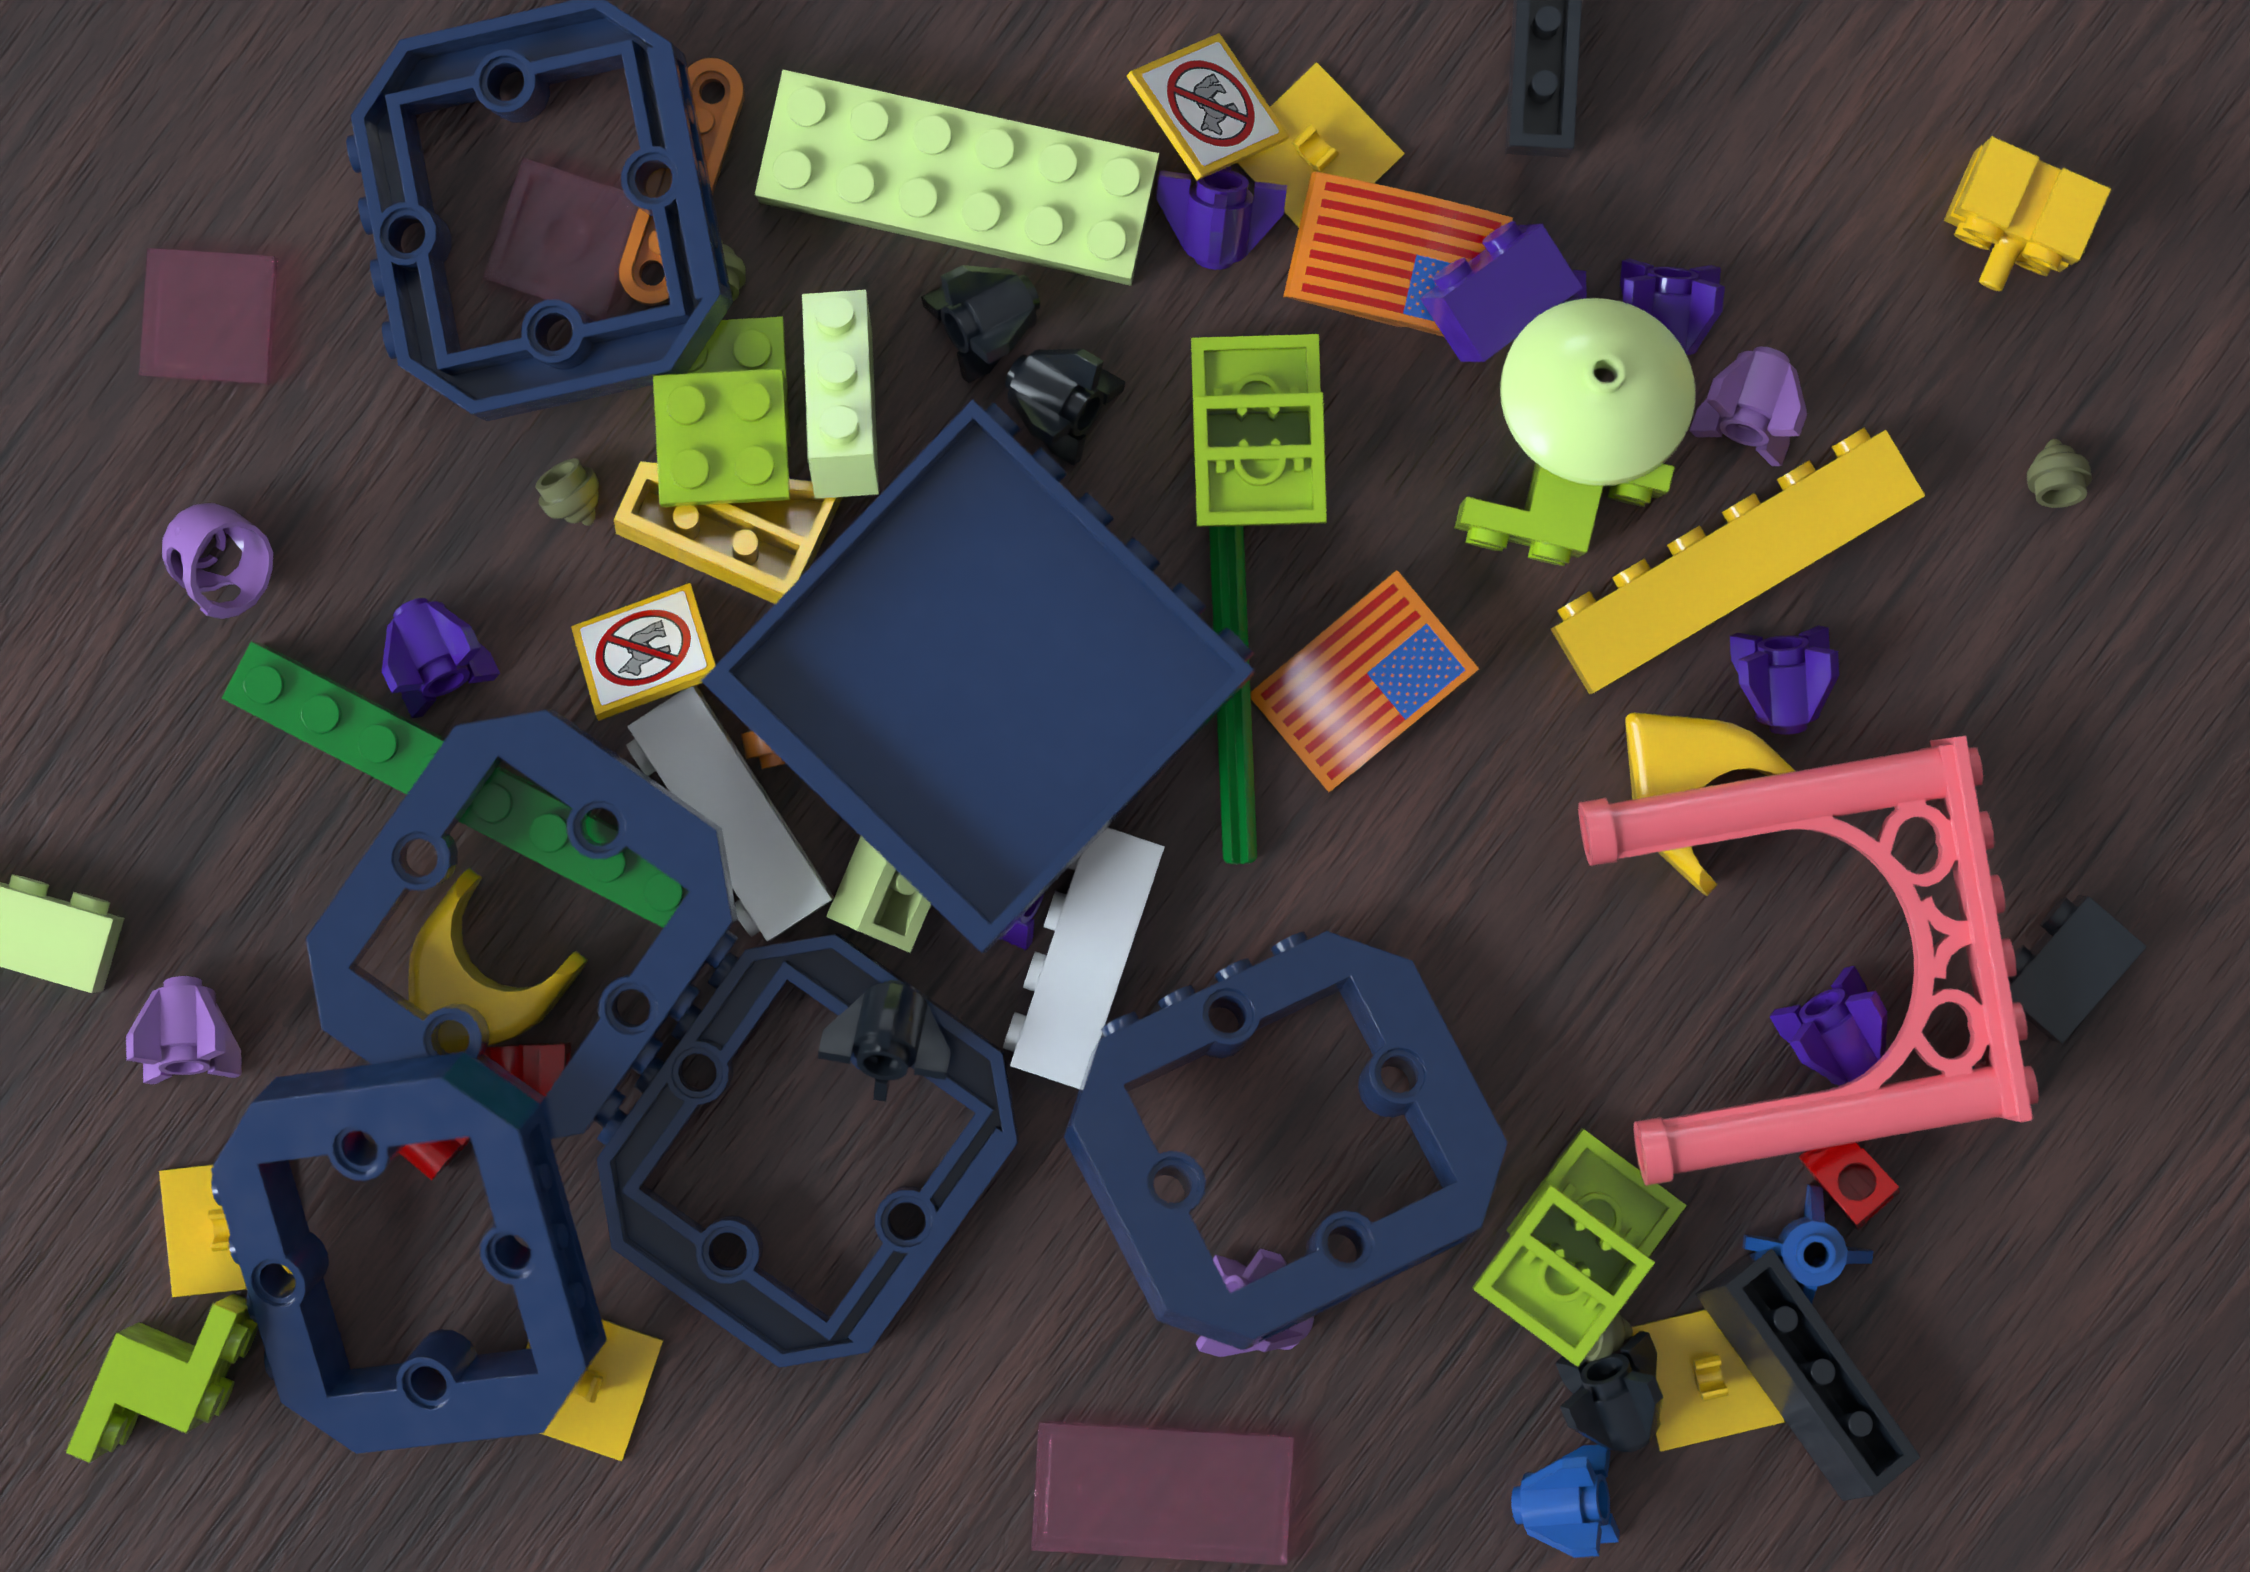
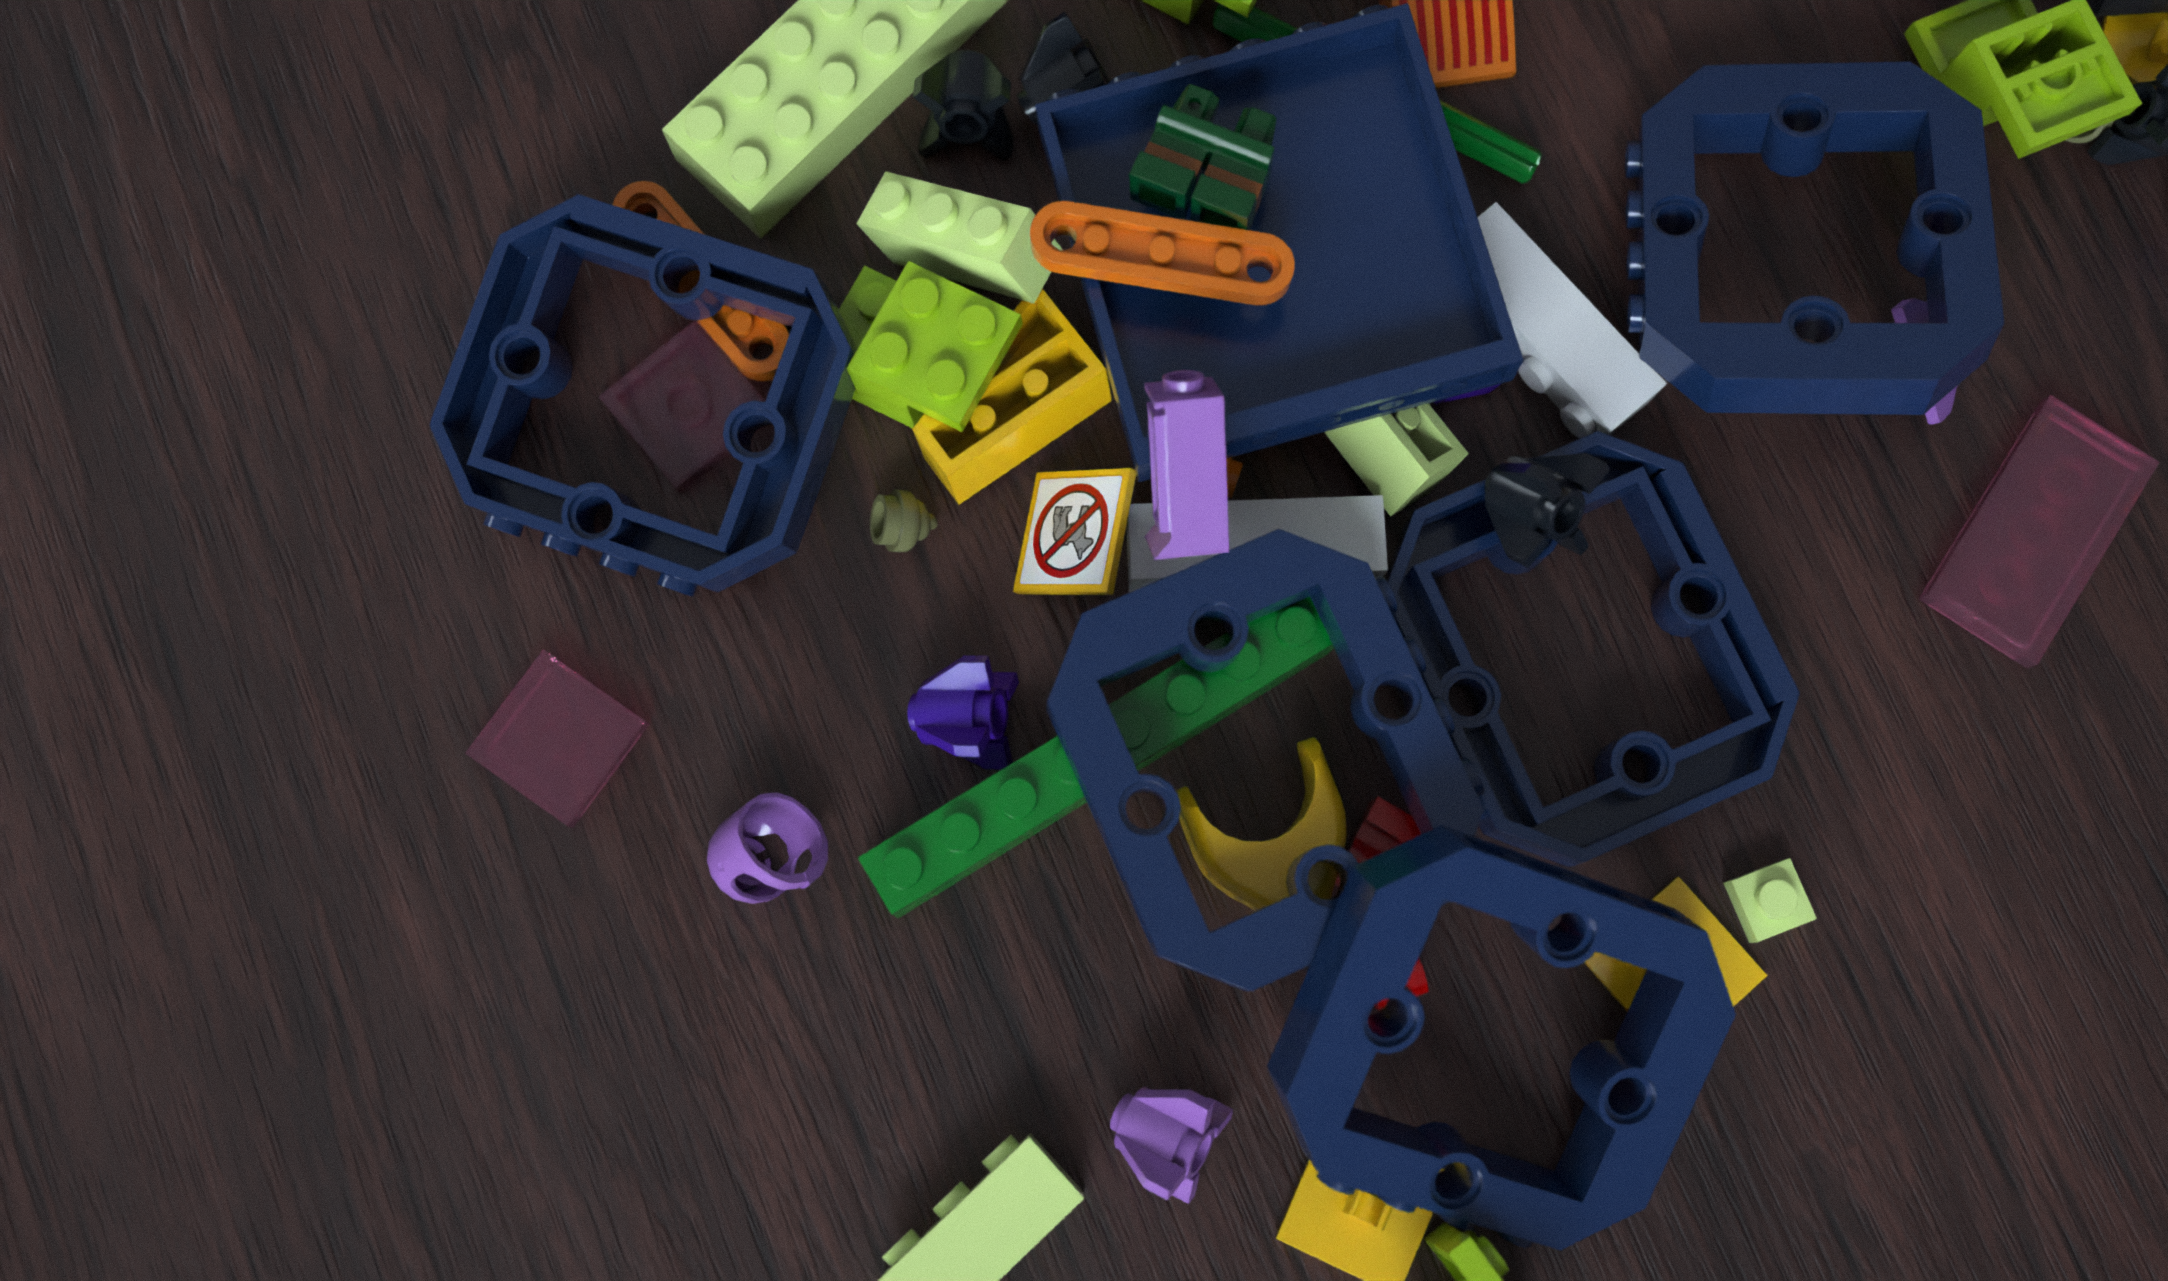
camera: 60 degrees left, 10 degrees down
none -> orange plate [1030,201,1295,305]
none -> dark green hips [1129,84,1277,230]
none -> medium lavender window [1145,370,1229,560]
none -> yellowish green plate [1723,858,1817,943]

